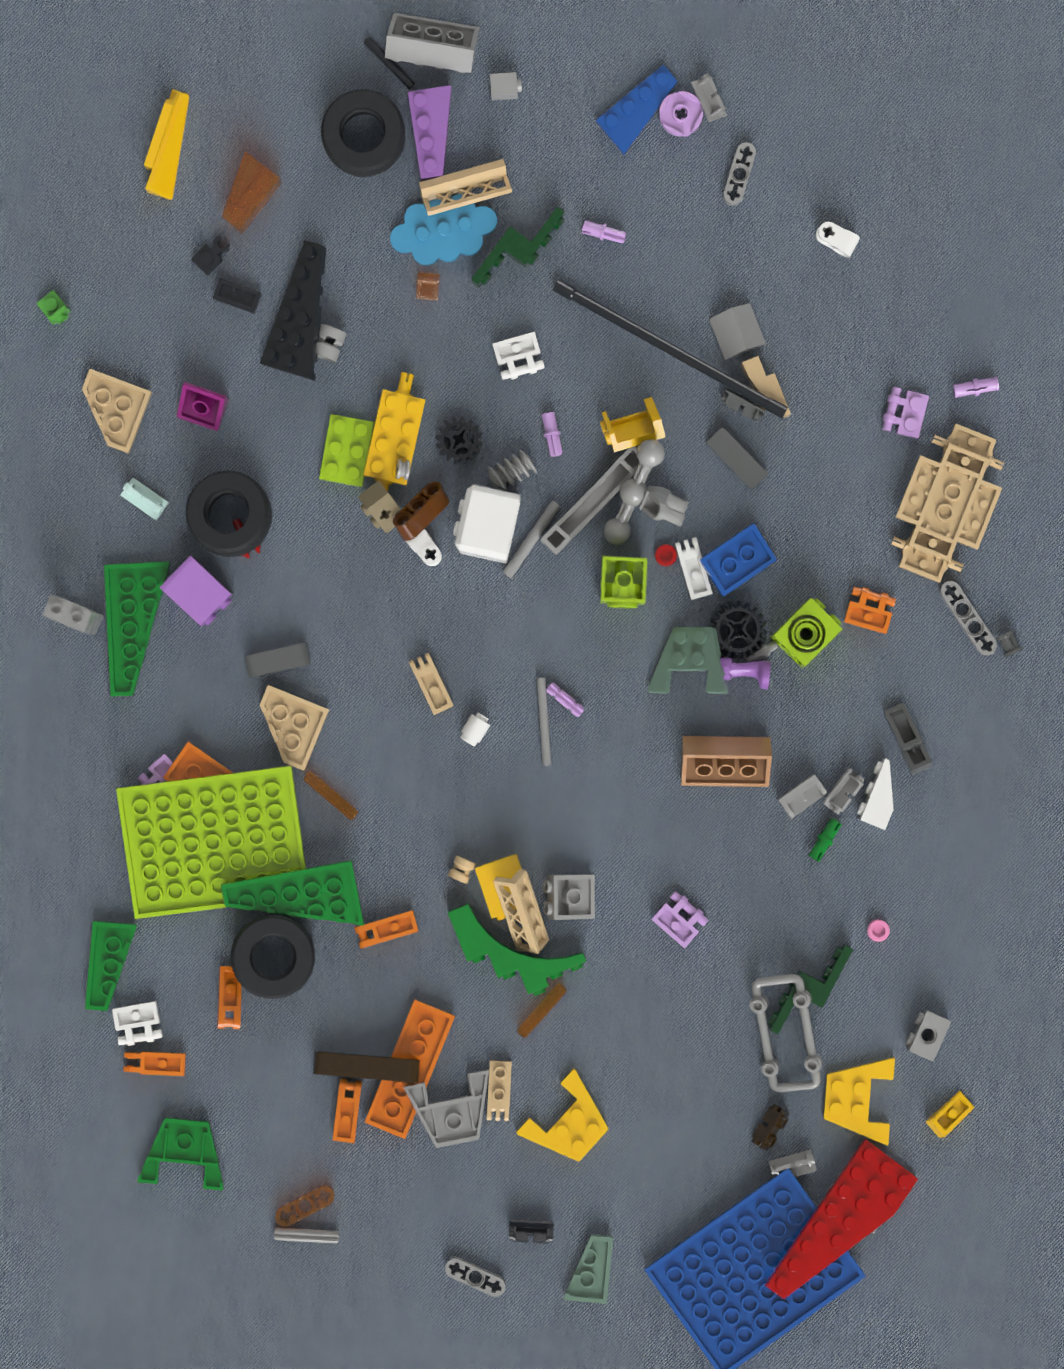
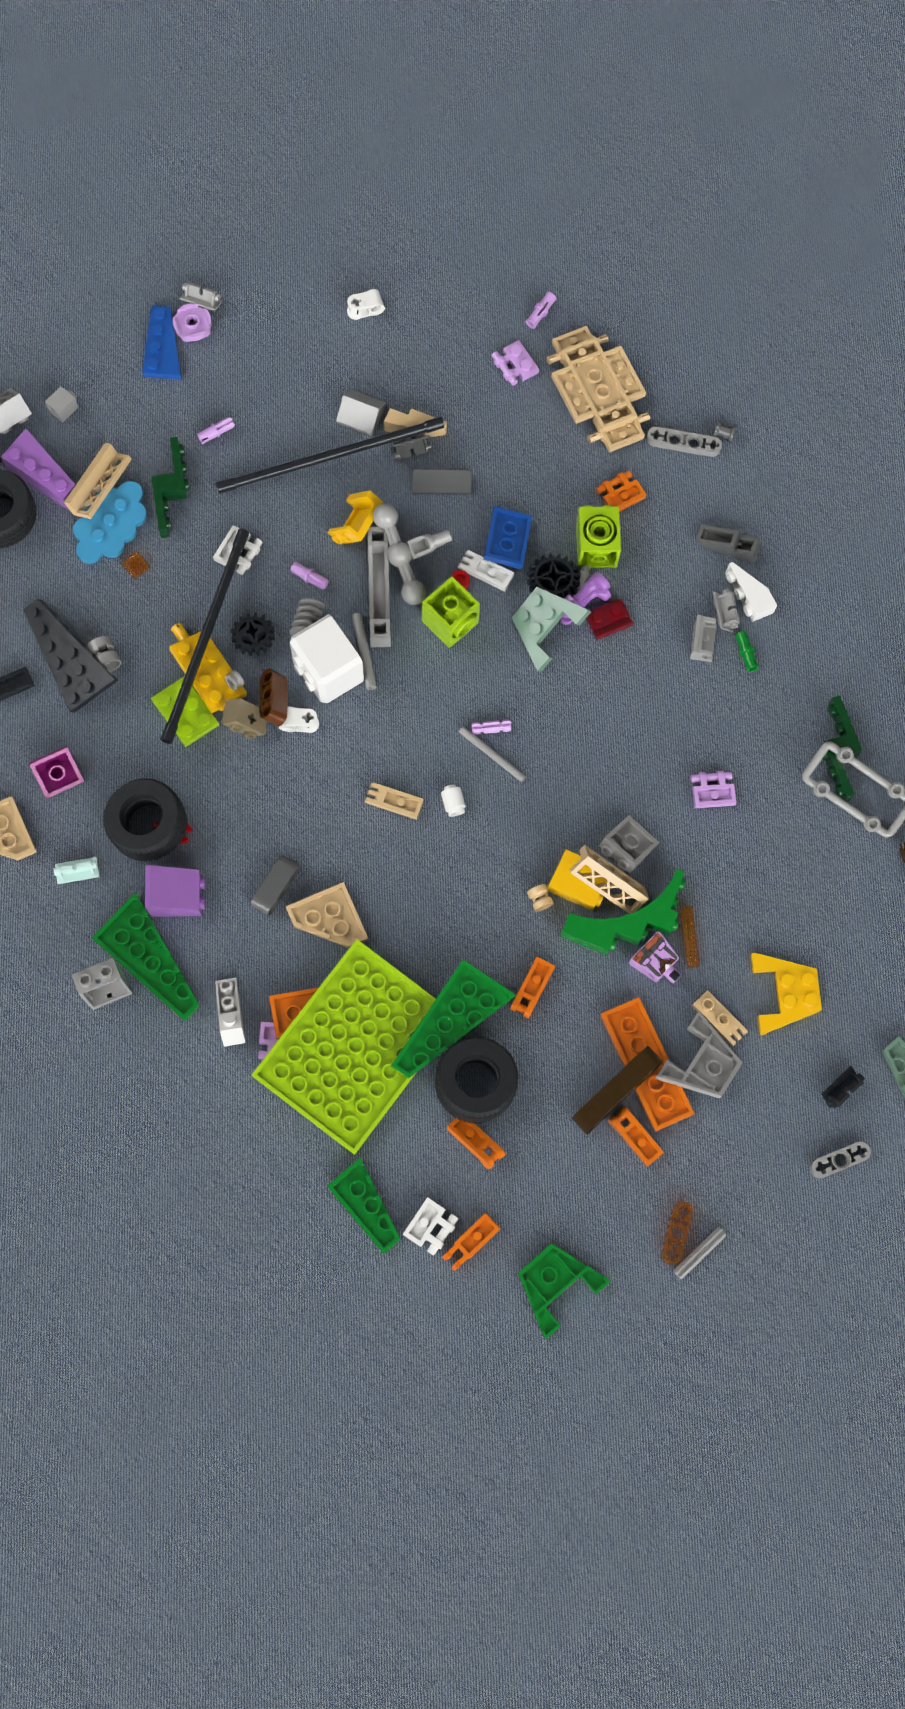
camera: 50 degrees left, 15 degrees down
clear orange axle [303,771,358,820] -> none
medium nougat slope [681,736,772,787] -> none
light grey beam [723,142,756,206] -> none
bright pink tile [867,919,890,942] -> none
none -> black piece [160,529,249,744]
none -> white slope [215,978,245,1046]
none -> dark red plate [586,598,633,640]
none -> torso [629,931,681,984]

